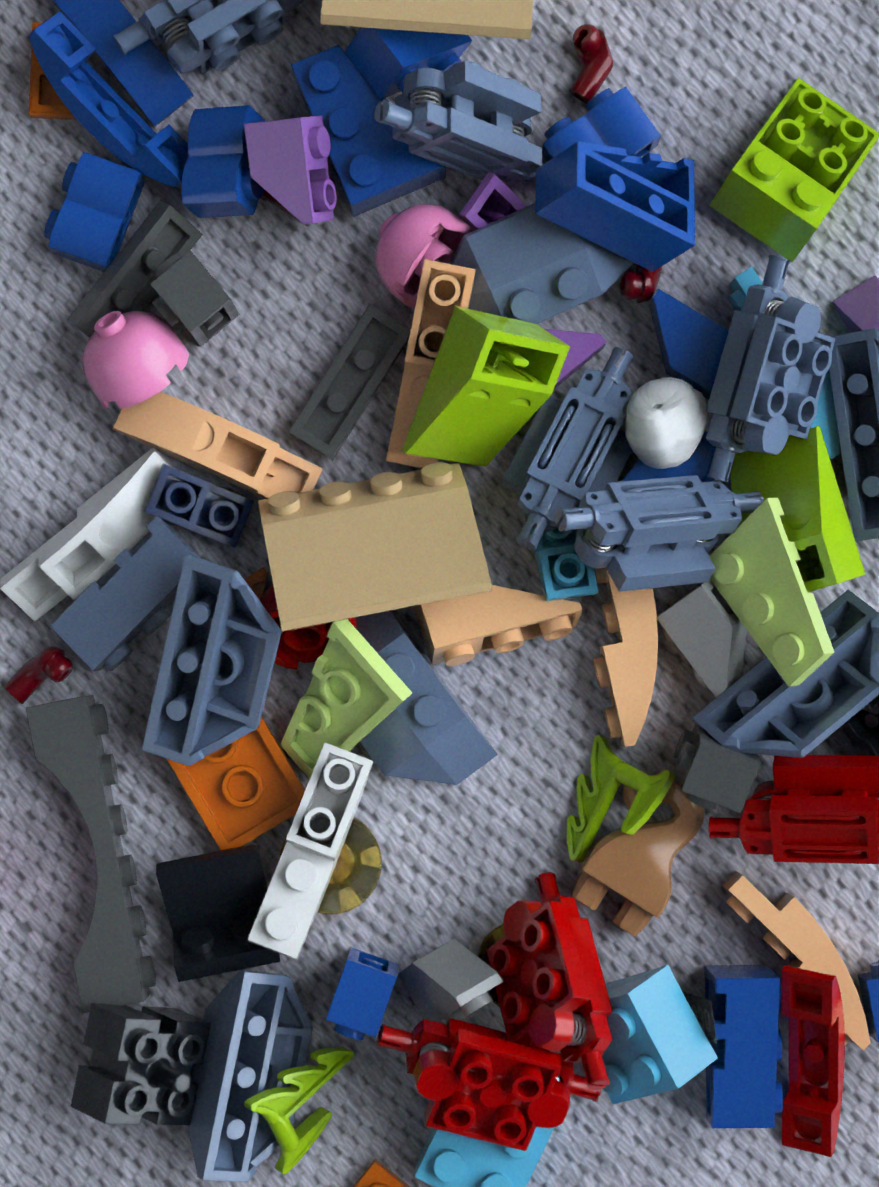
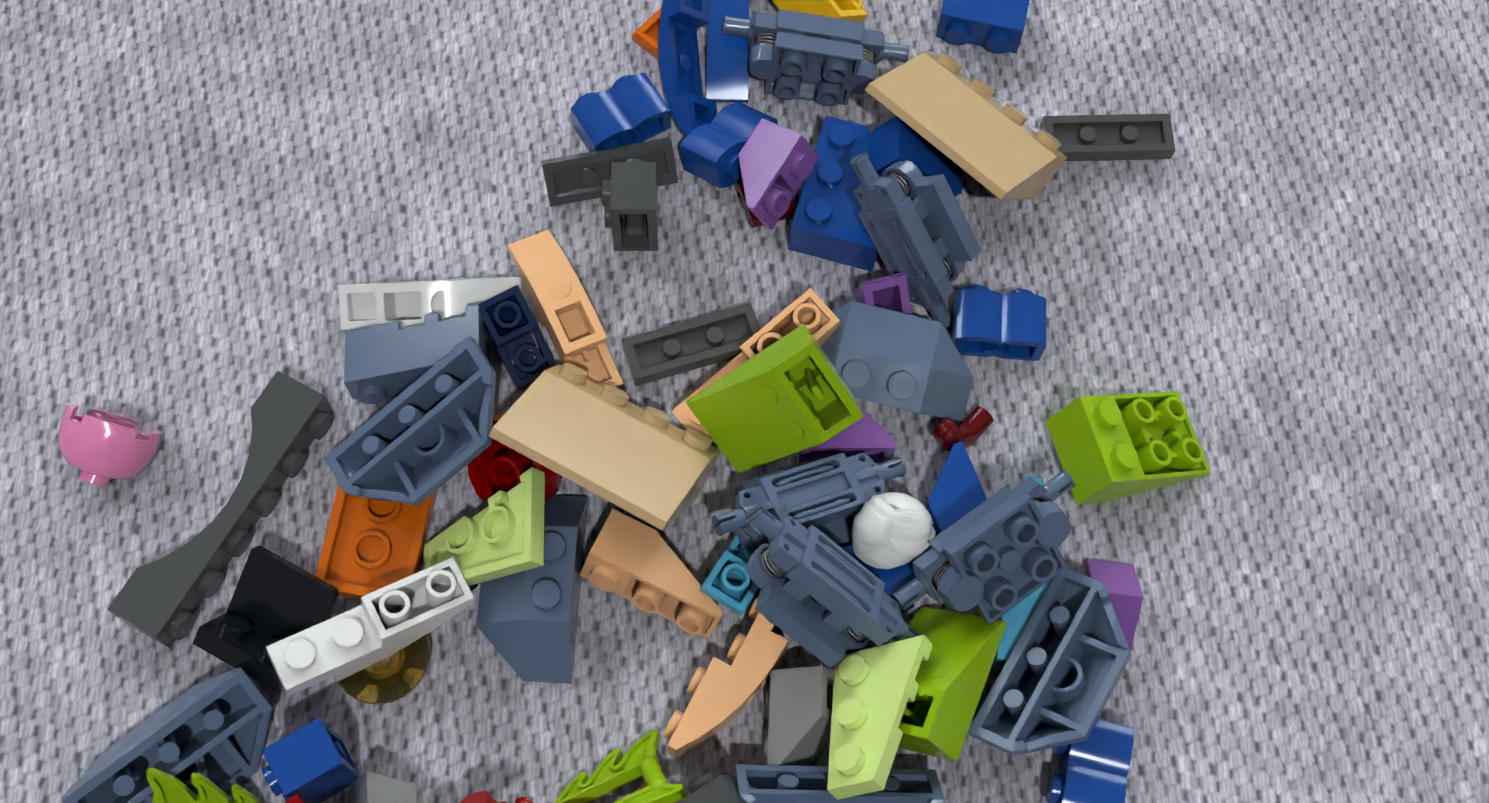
camera: 35 degrees right, 20 degrees down
dark red arm [4,646,73,704] -> none
black brick [70,1003,211,1125] -> none
bright pink cylinder [82,311,189,409] -> none
bright pink cylinder [375,204,474,309] -> none
blue wedge [535,141,695,272] -> none
dark red arm [569,24,613,104] -> none

